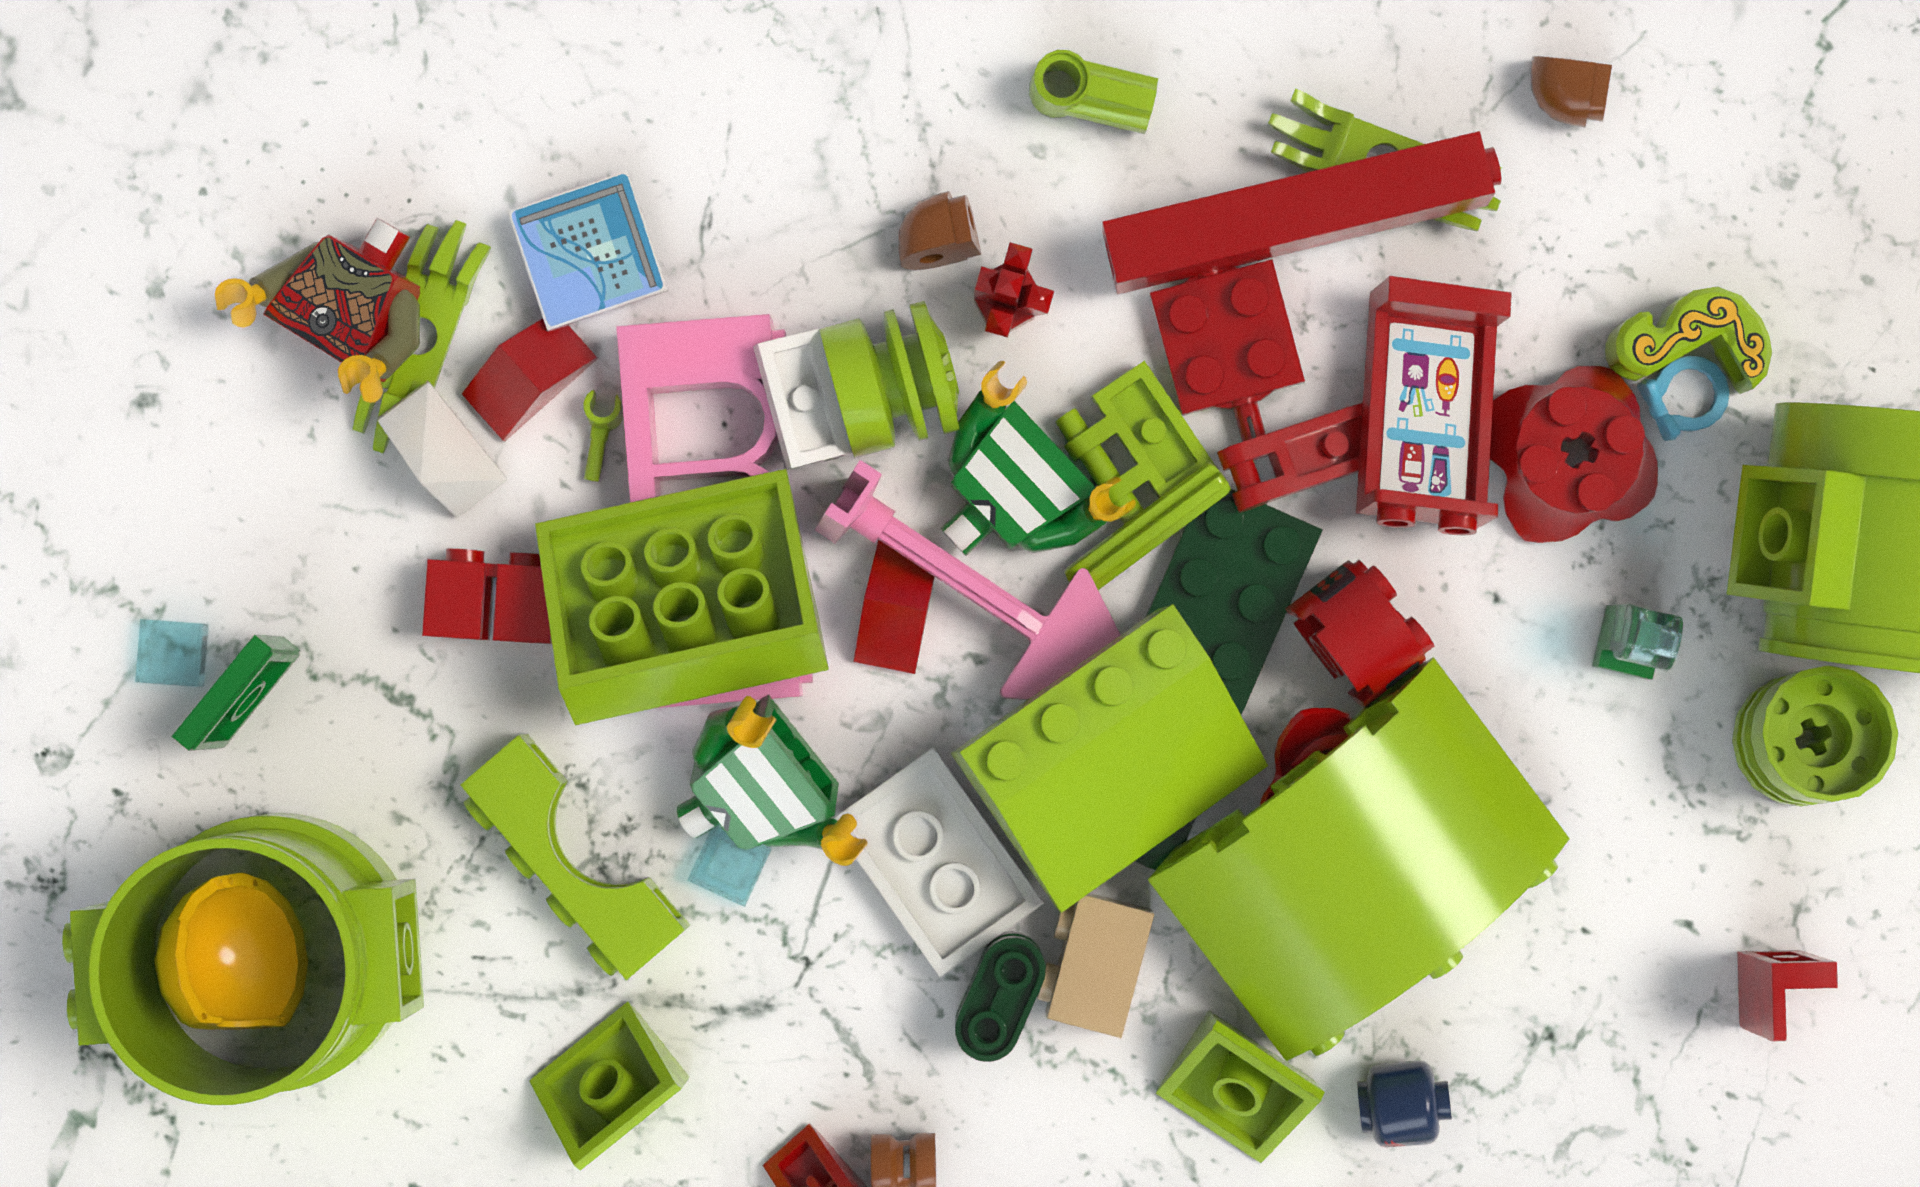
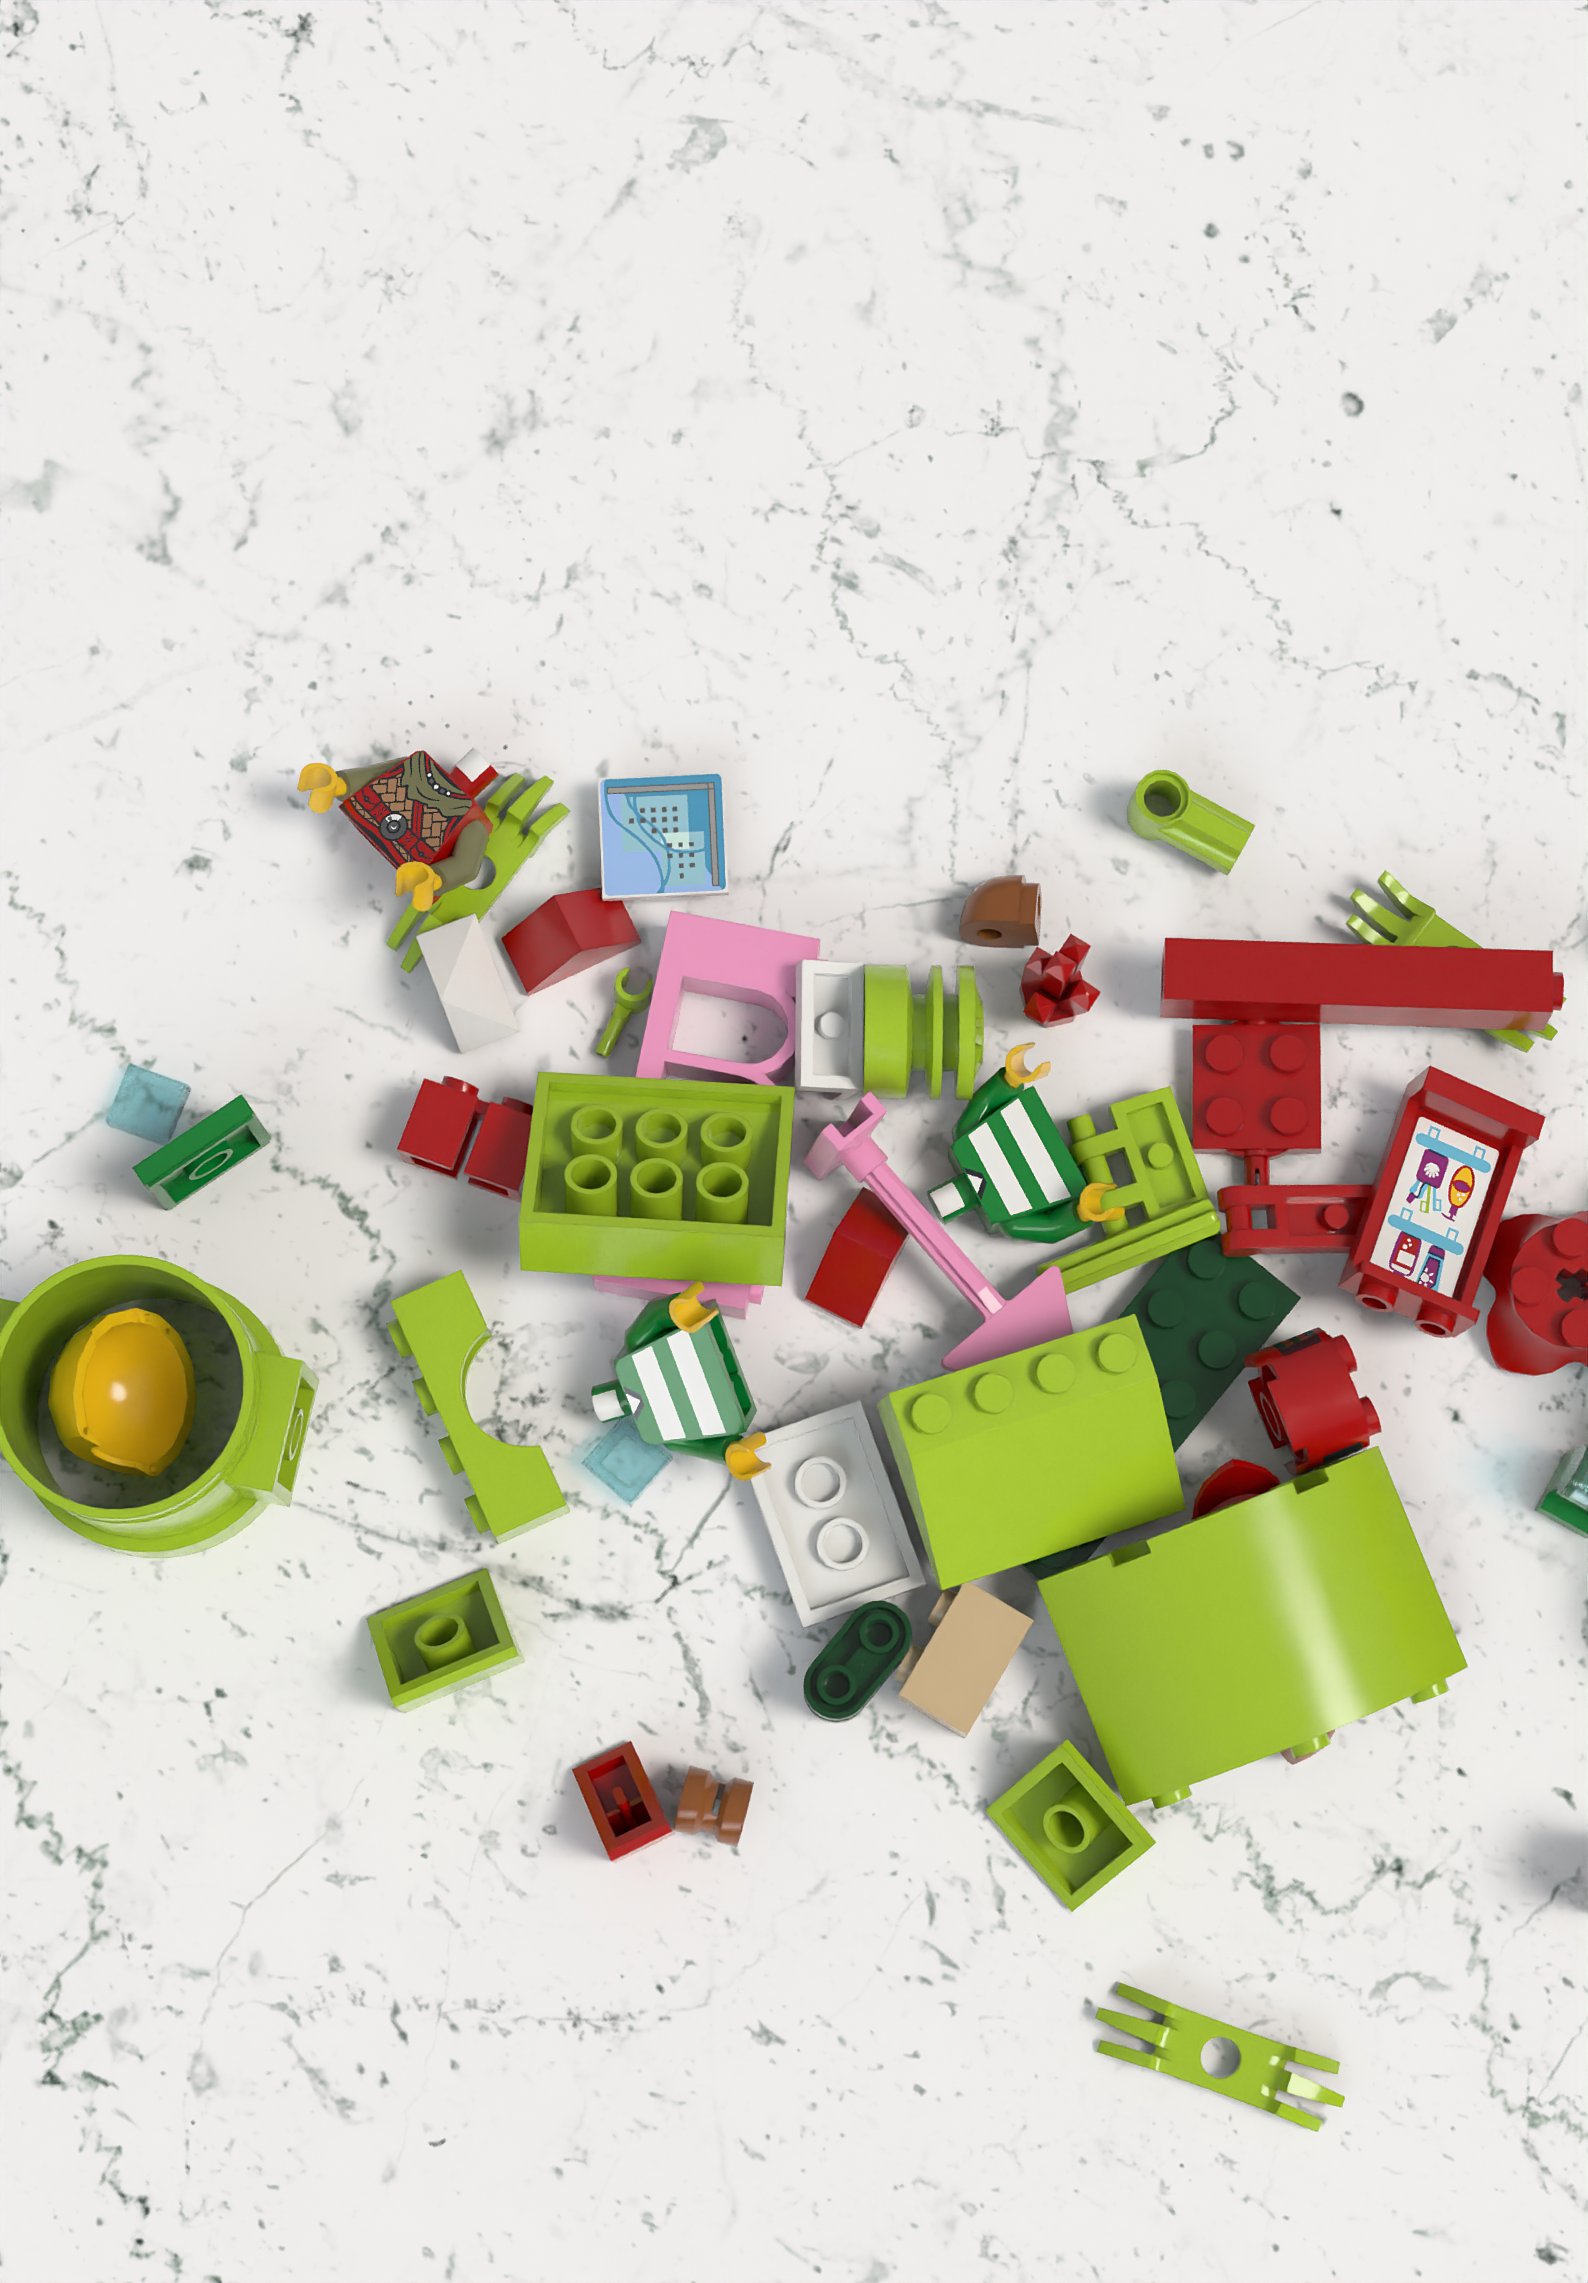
camera: 20 degrees right, 10 degrees down
dark blue head [1357,1060,1452,1148] -> none

